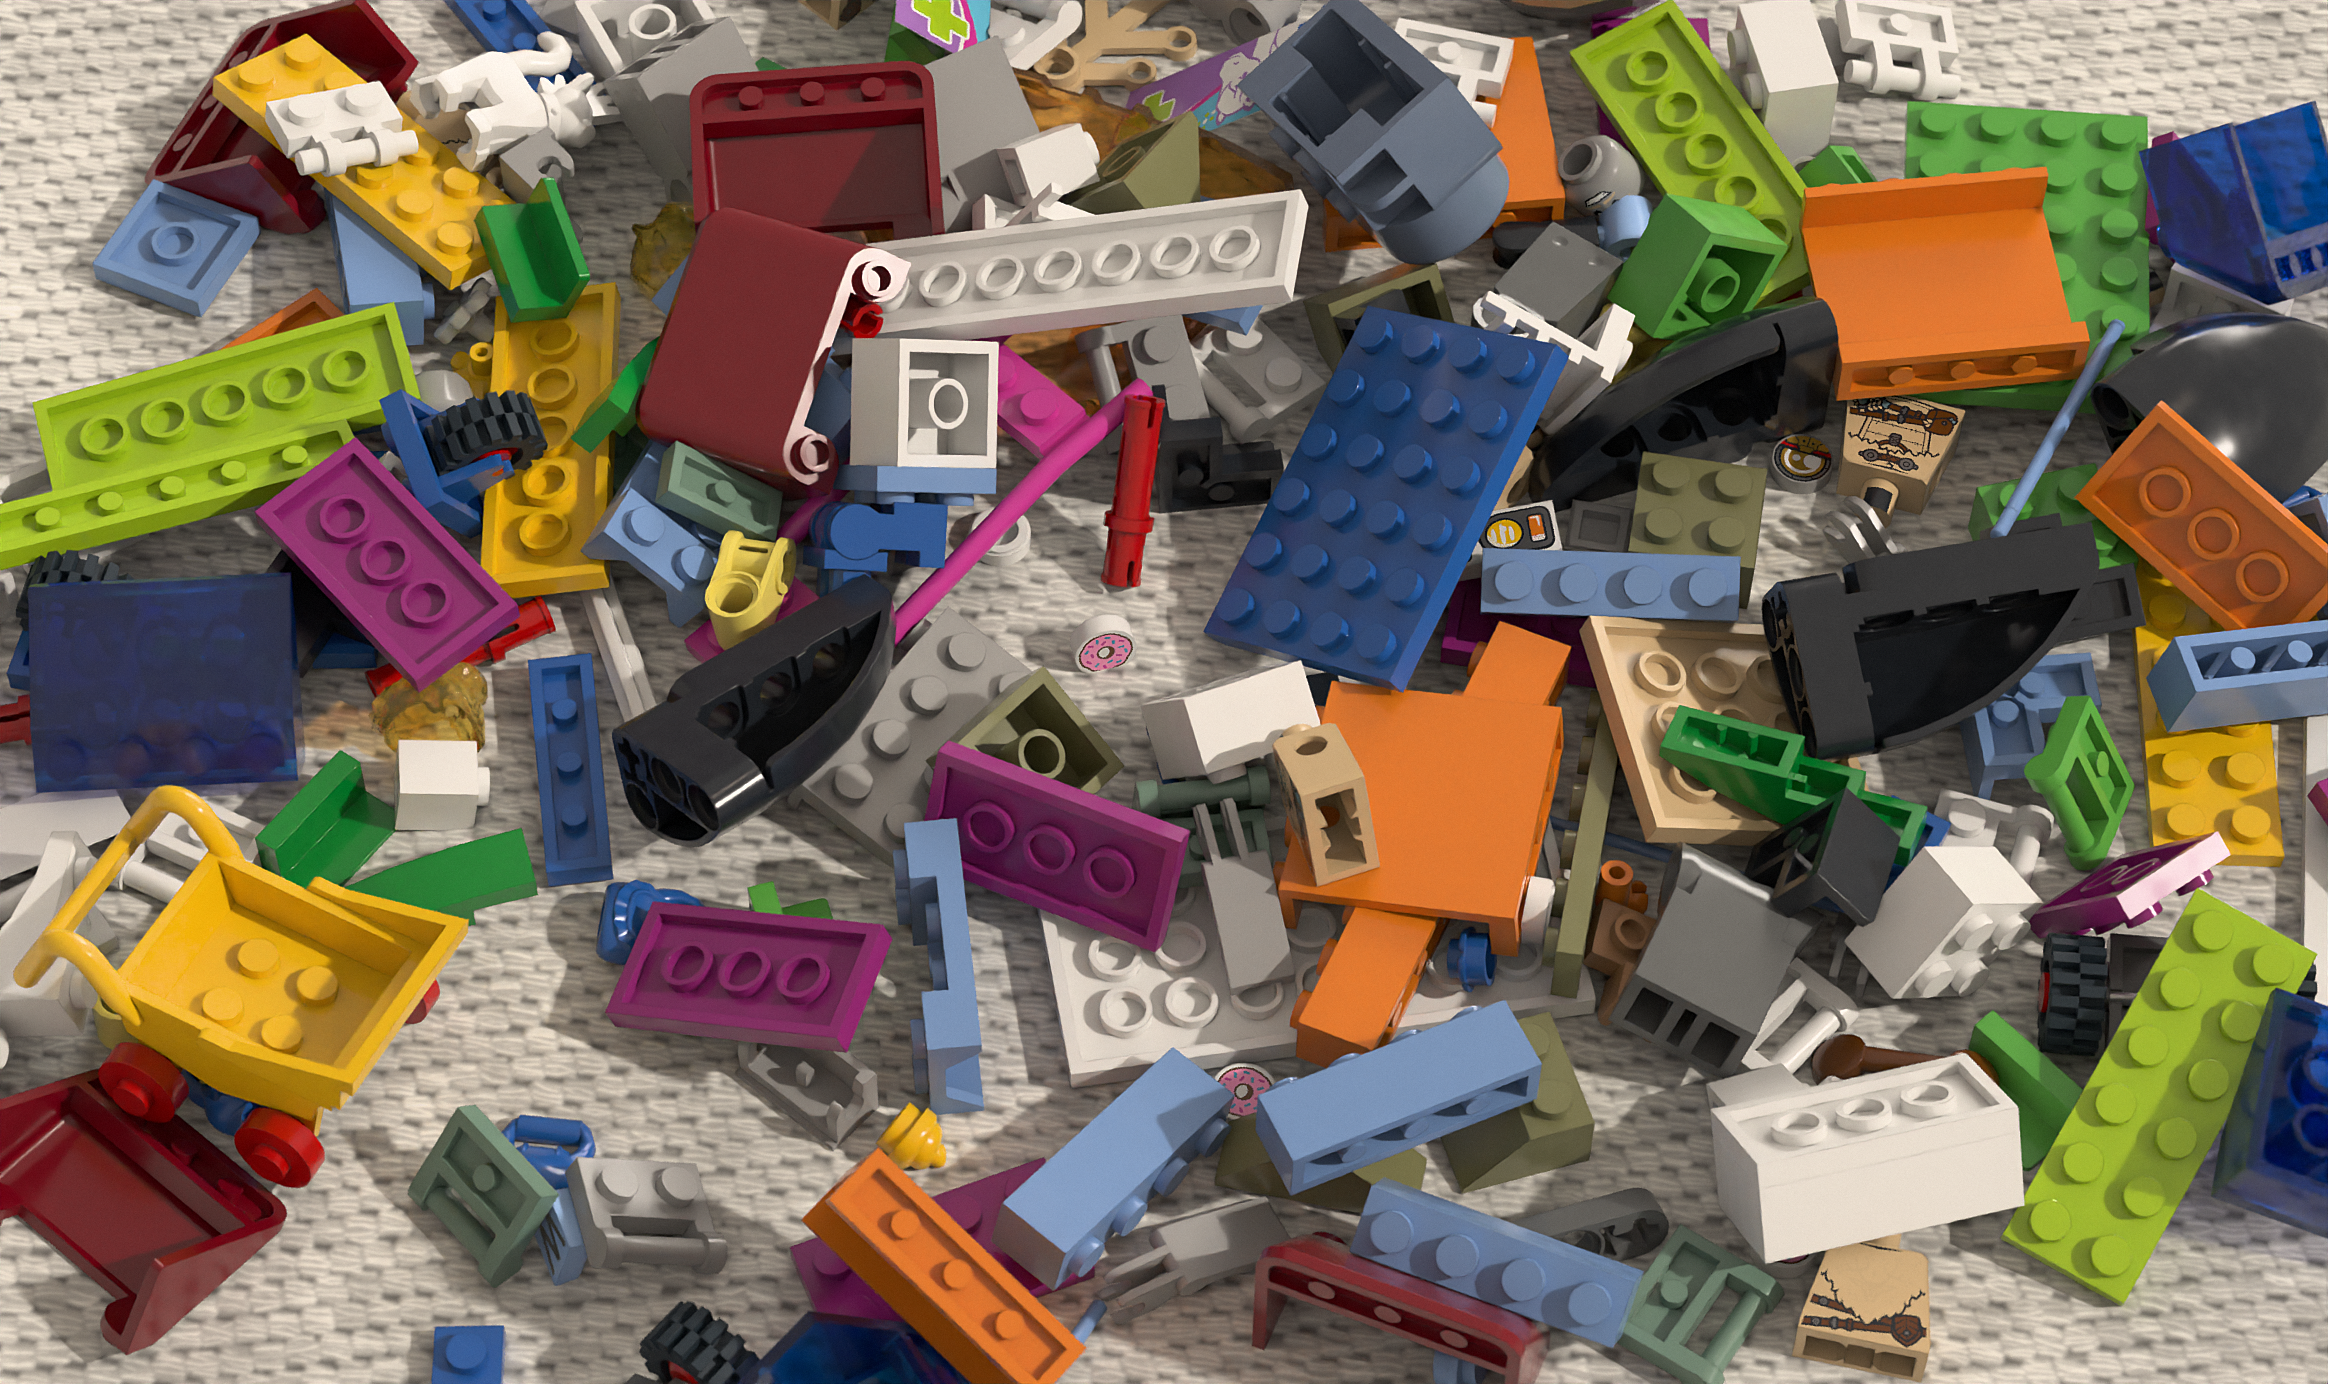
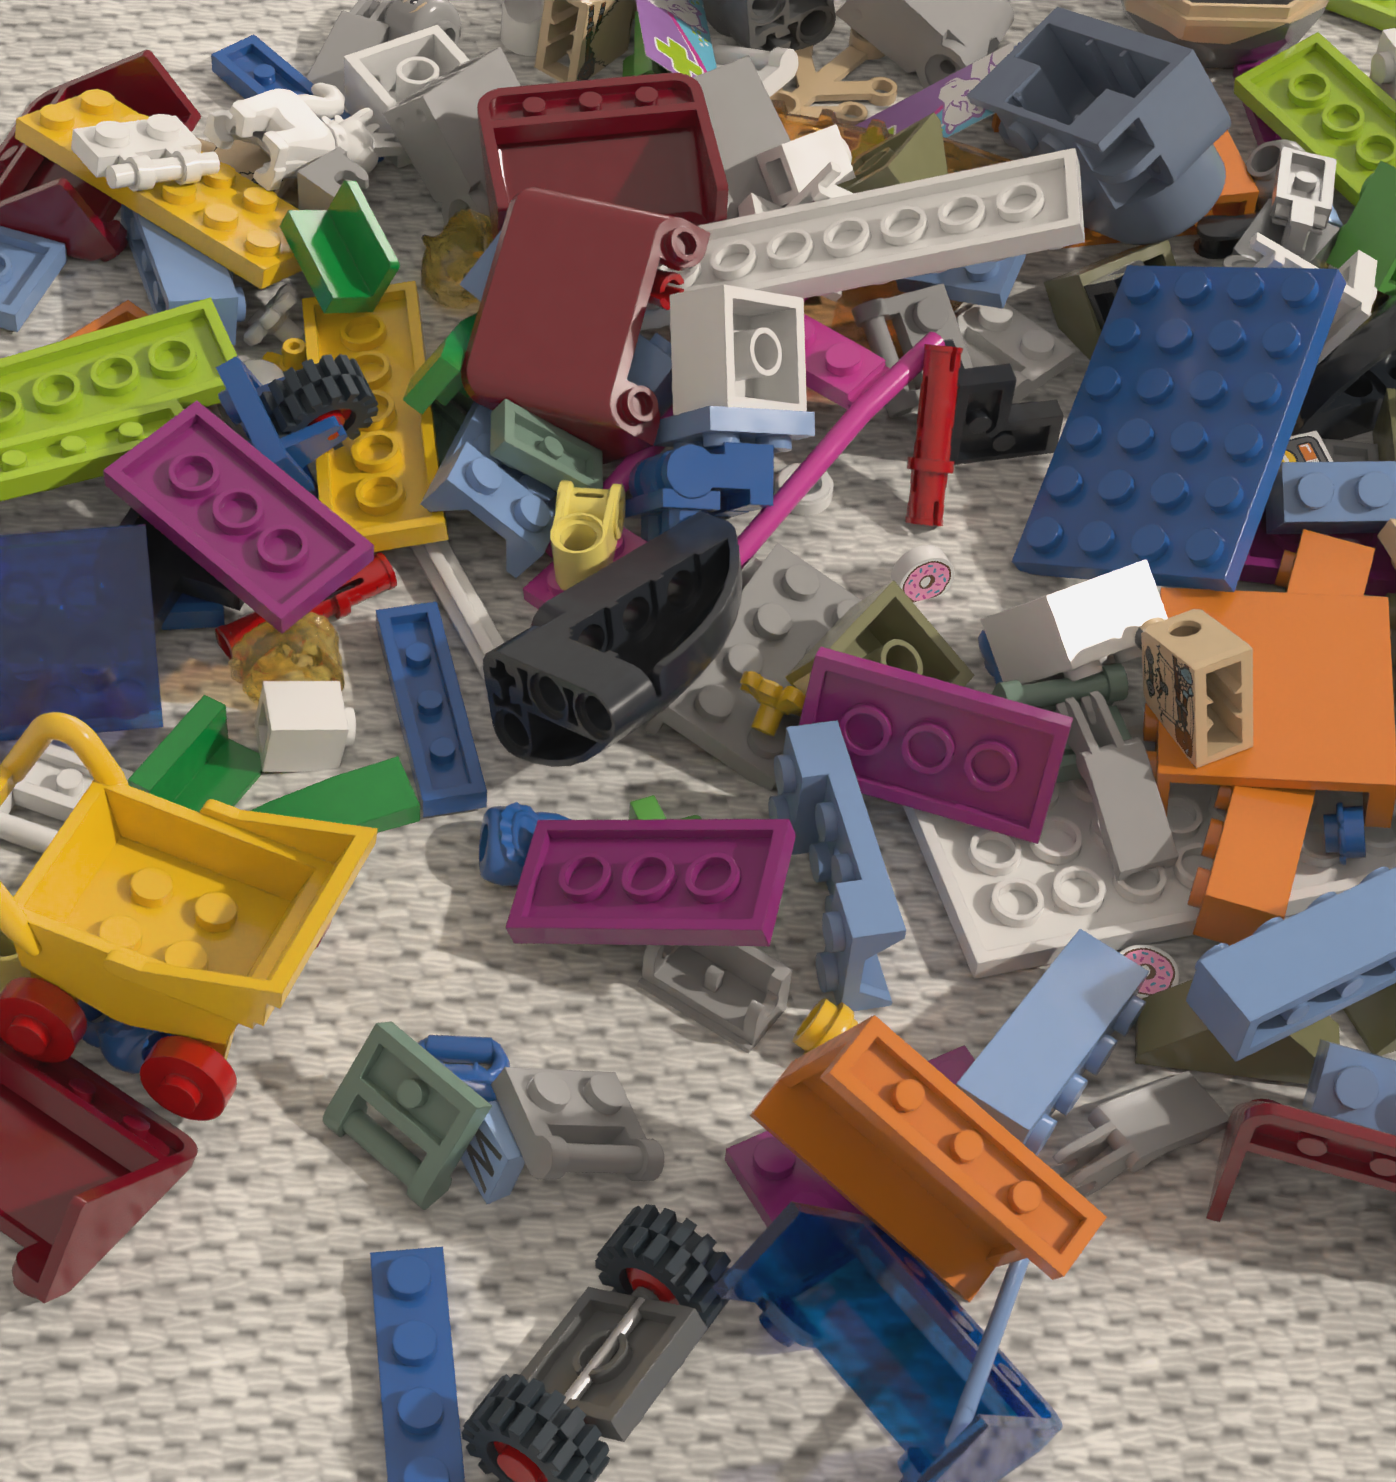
camera: 10 degrees left, 5 degrees down
none -> yellow plant [739,671,806,737]
none -> light grey hinge [1270,146,1337,255]

